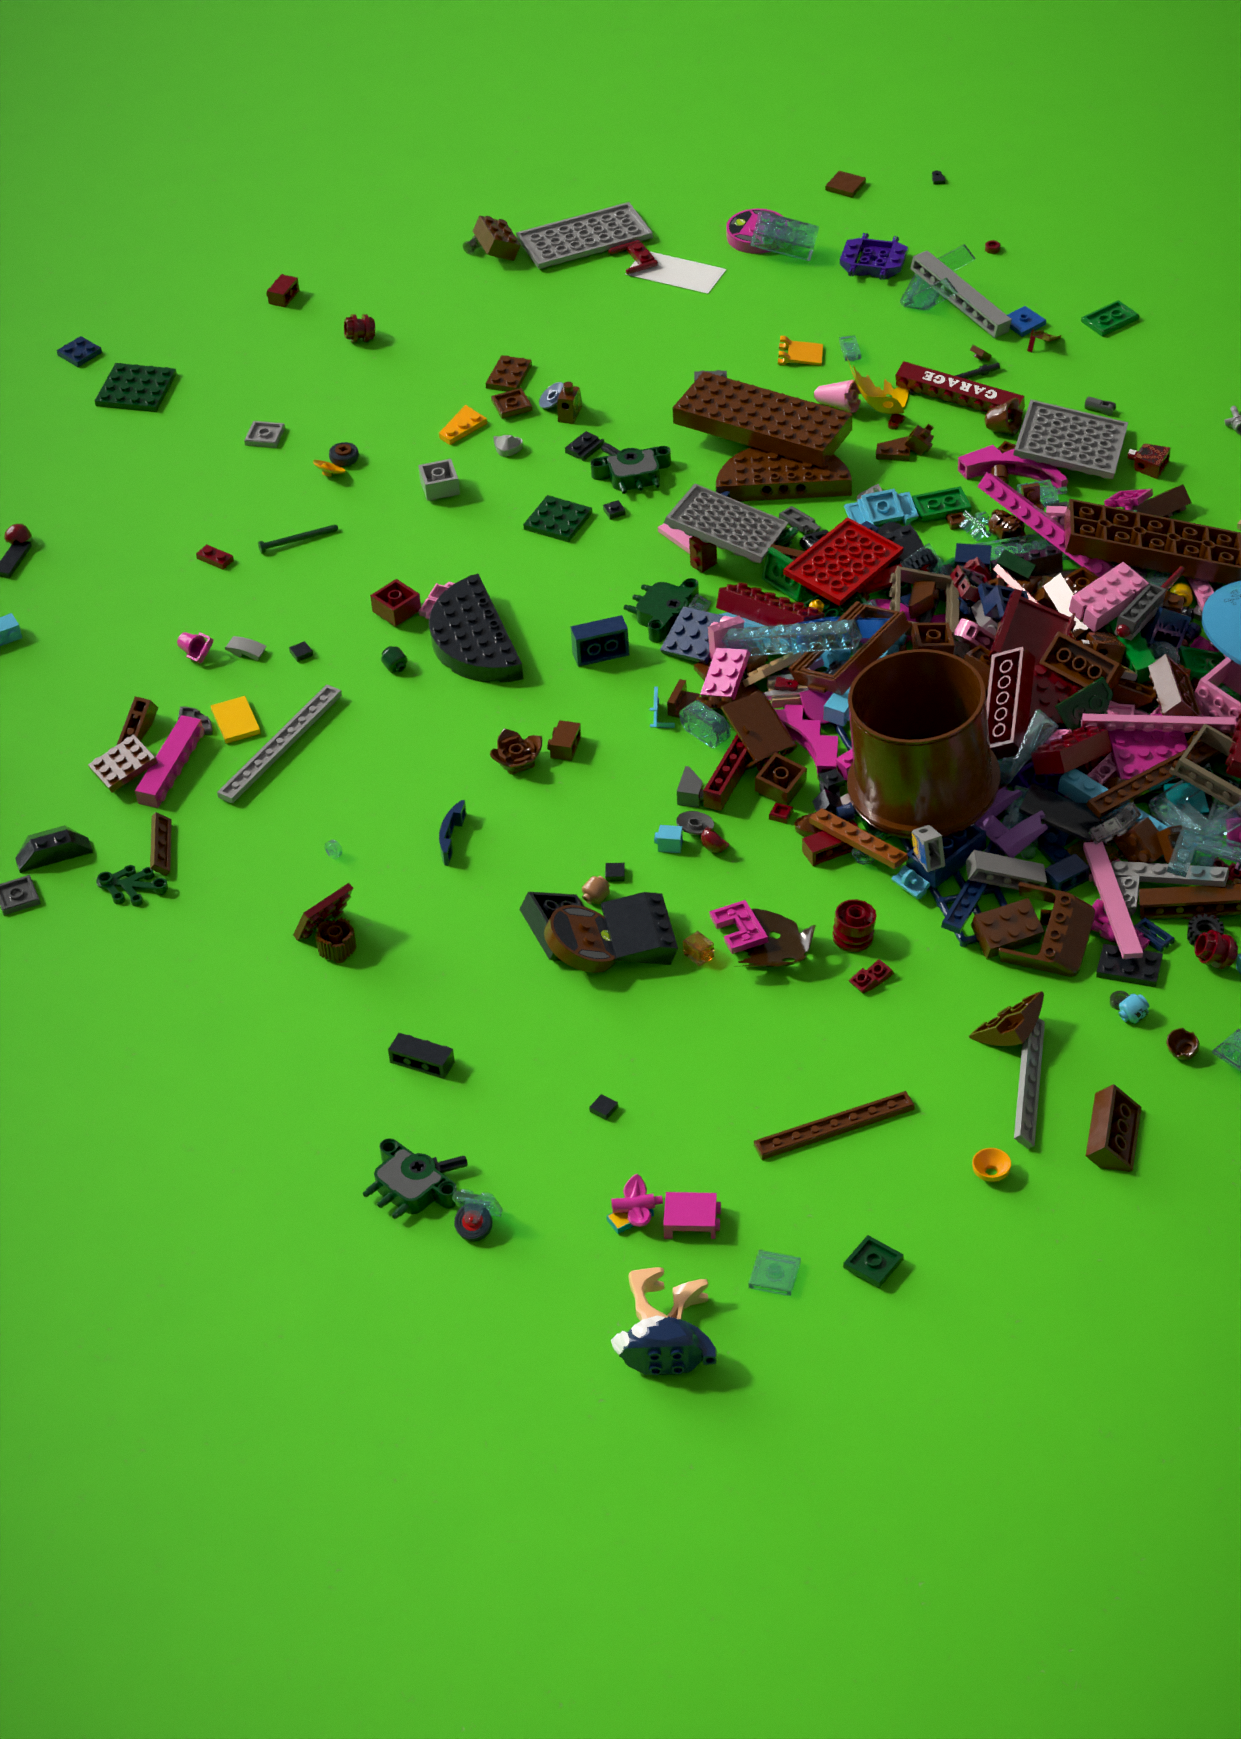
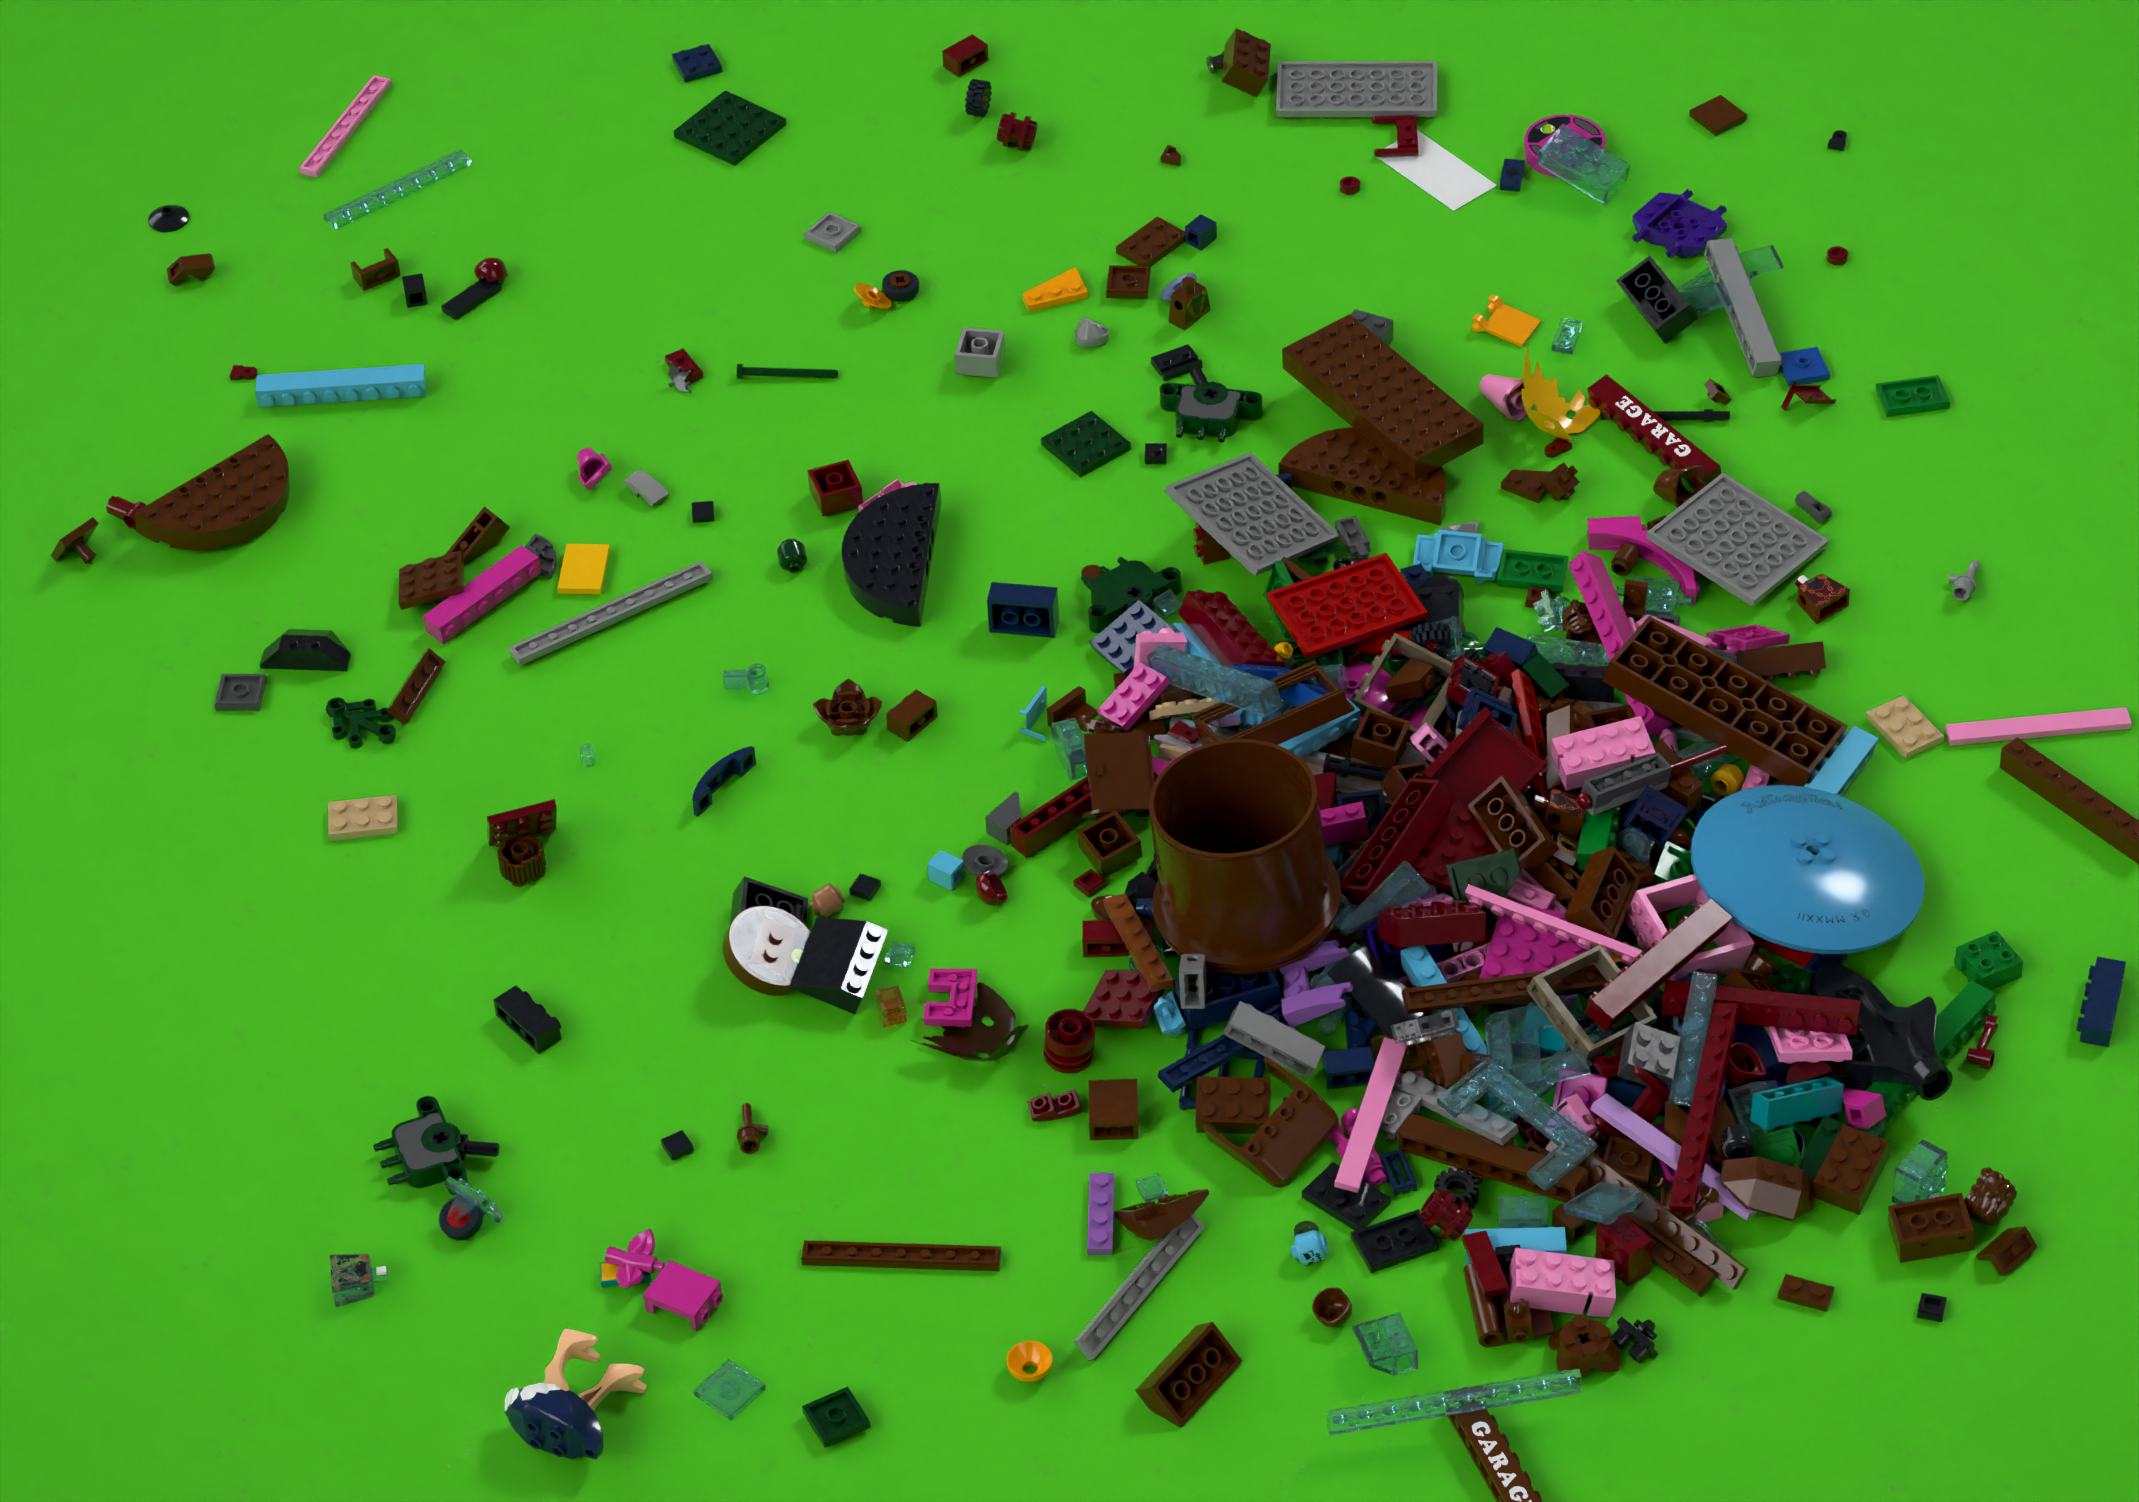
camera: 25 degrees right, 0 degrees up
none -> tan plate [328,795,398,841]
none -> clear light blue torso [330,1254,388,1307]
none -> dark grey piece [668,361,692,393]
none -> clear light blue piece [723,664,769,694]
none -> reddish brown piece [737,1103,768,1154]
none -> clear light blue plate [885,941,915,969]
none -> black wheel [965,79,992,117]
none -> reddish brown tile [1081,565,1102,583]
none -> dark red plate [1083,969,1165,1029]
none -> medium lavender plate [1087,1173,1115,1255]
none -> reddish brown brick [1089,1079,1139,1140]
none -> clear light blue tile [1136,1173,1168,1203]
none -> reddish brown tile [1161,145,1181,166]
none -> dark blue brick [1185,214,1217,251]
none -> dark red tile [1340,176,1360,195]
none -> black tile [1351,1209,1439,1273]
none -> dark blue tile [1500,159,1525,191]
none -> brick [1616,256,1699,343]

